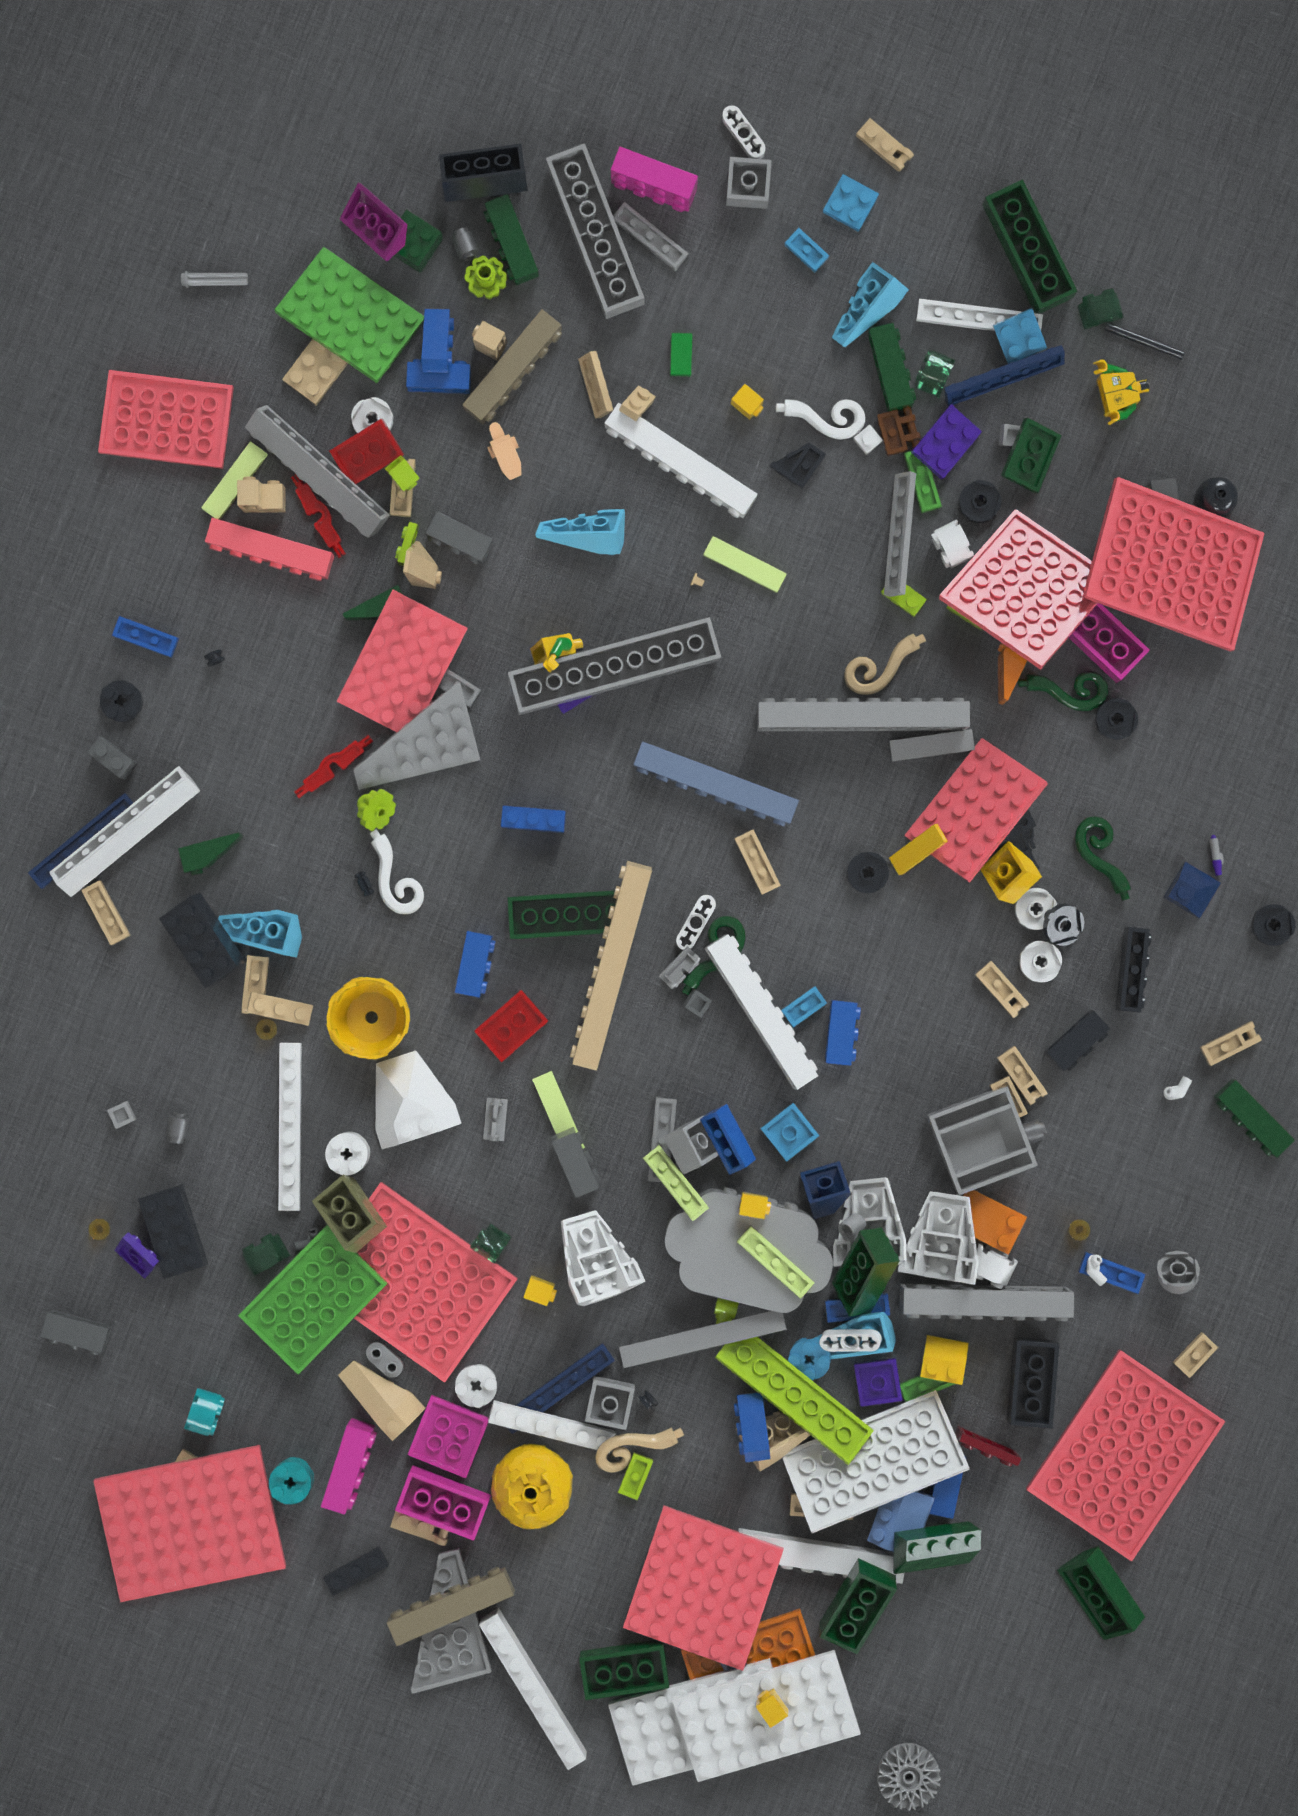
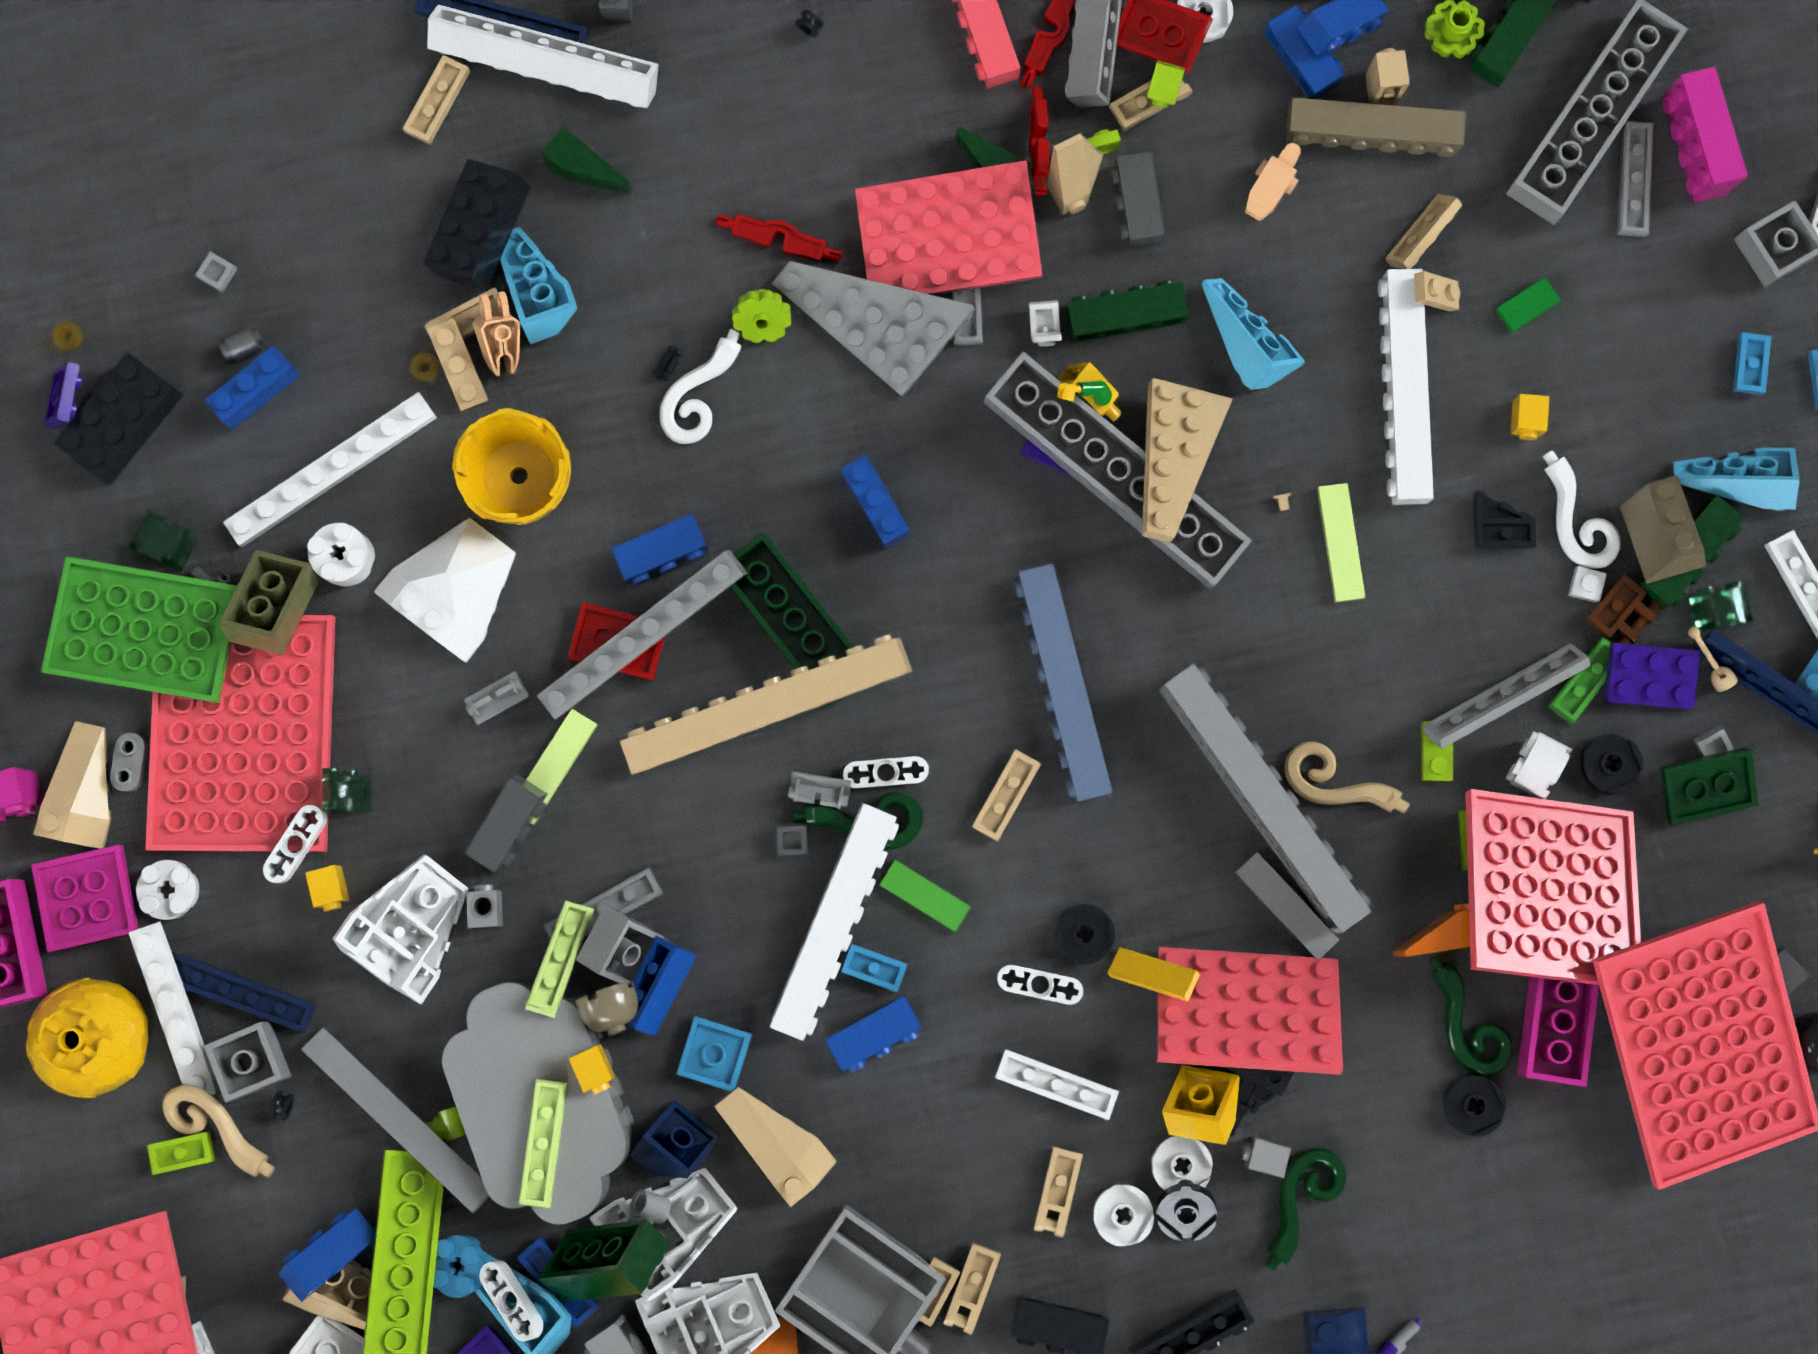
camera: 55 degrees right, 5 degrees down
none -> blue brick [204,345,300,430]
none -> white beam [263,805,327,883]
none -> light grey brick [466,885,503,928]
none -> light nougat hinge [473,291,520,377]
none -> light grey brick [537,550,747,719]
none -> dark tan cylinder [575,982,638,1036]
none -> tan wedge [714,1087,837,1207]
none -> bright green tile [880,860,971,932]
none -> white plate [995,1049,1119,1120]
none -> white beam [997,965,1083,1005]
none -> red piece [1028,86,1050,195]
none -> white bracket [1028,300,1062,346]
none -> dark green brick [1066,280,1189,343]
none -> tan wing [1142,378,1233,543]
none -> light grey brick [1241,1136,1291,1178]
none -> dark tan slope [1620,475,1706,584]
none -> tan hinge [1688,627,1738,692]

